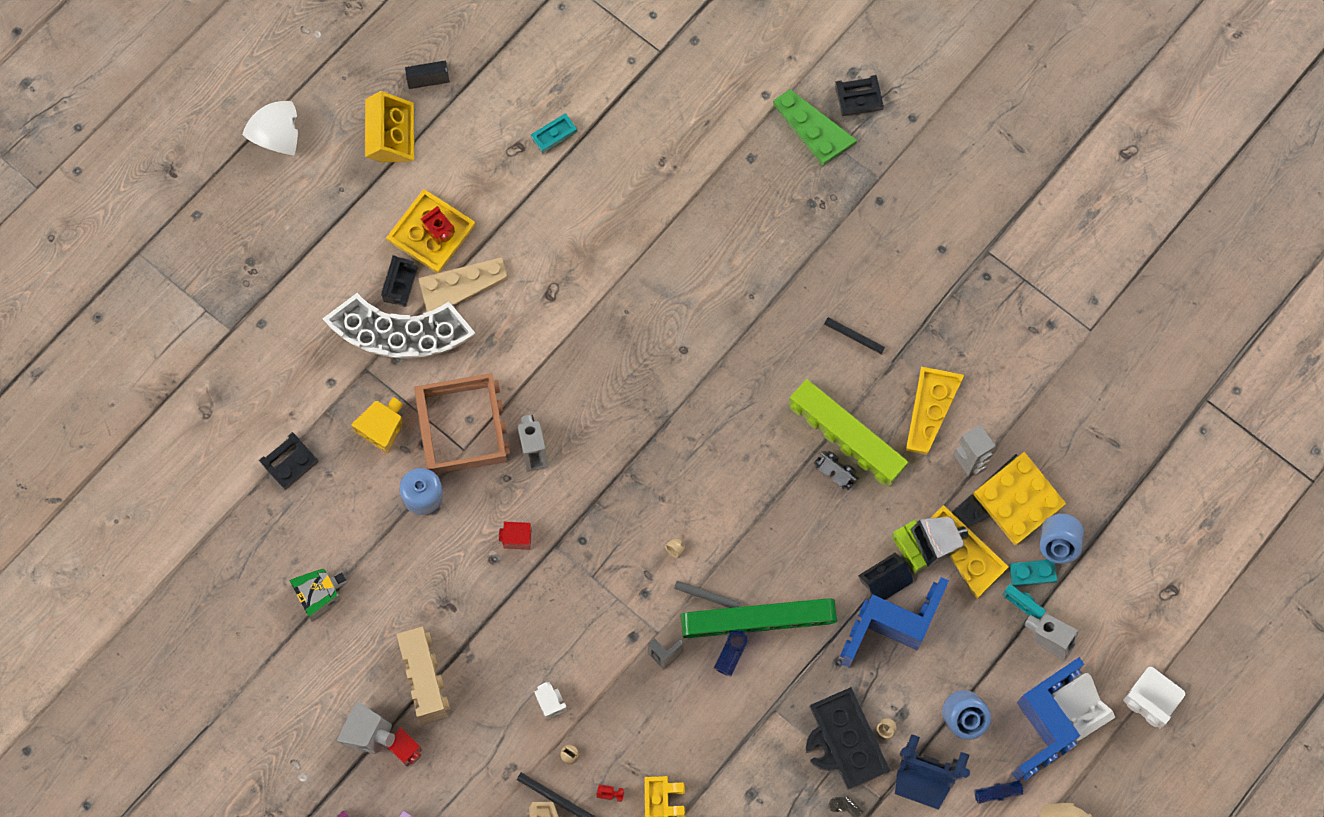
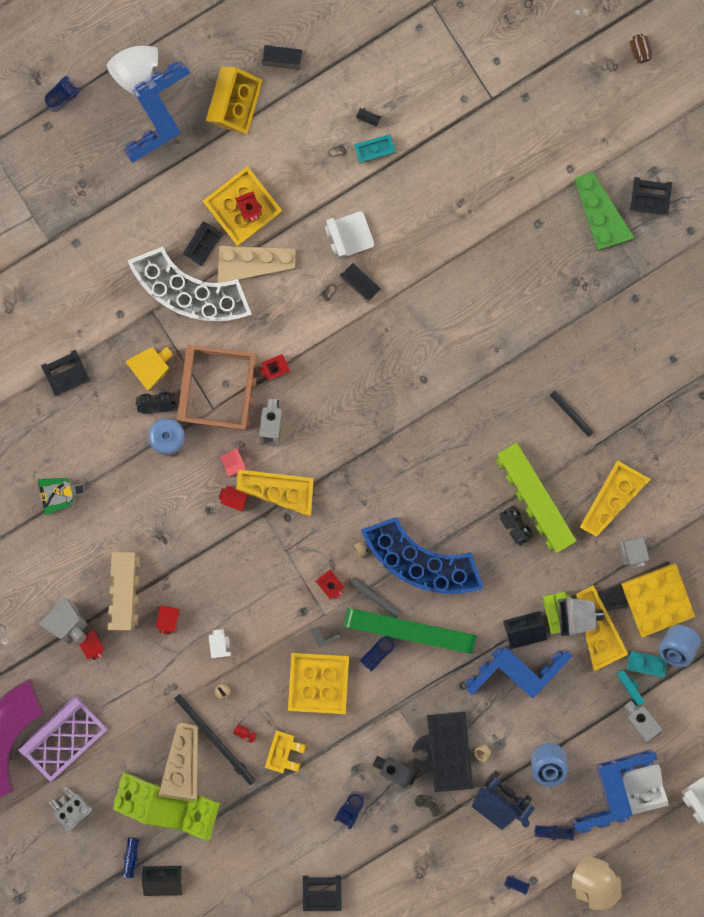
camera: 20 degrees right, 15 degrees up
none -> clear blue piece [45,76,81,112]
none -> blue bracket [123,61,190,163]
none -> black hinge [136,391,176,414]
none -> red brick [155,605,181,635]
none -> coral panel [221,448,247,477]
none -> yellow wing [236,470,314,517]
none -> red brick [260,354,291,381]
none -> yellow plate [288,653,349,714]
none -> red brick [315,569,344,600]
none -> white bracket [324,211,374,259]
none -> black panel [340,263,381,303]
none -> black pin [356,107,381,127]
none -> blue brick [361,517,484,594]
none -> black torso [373,756,419,789]

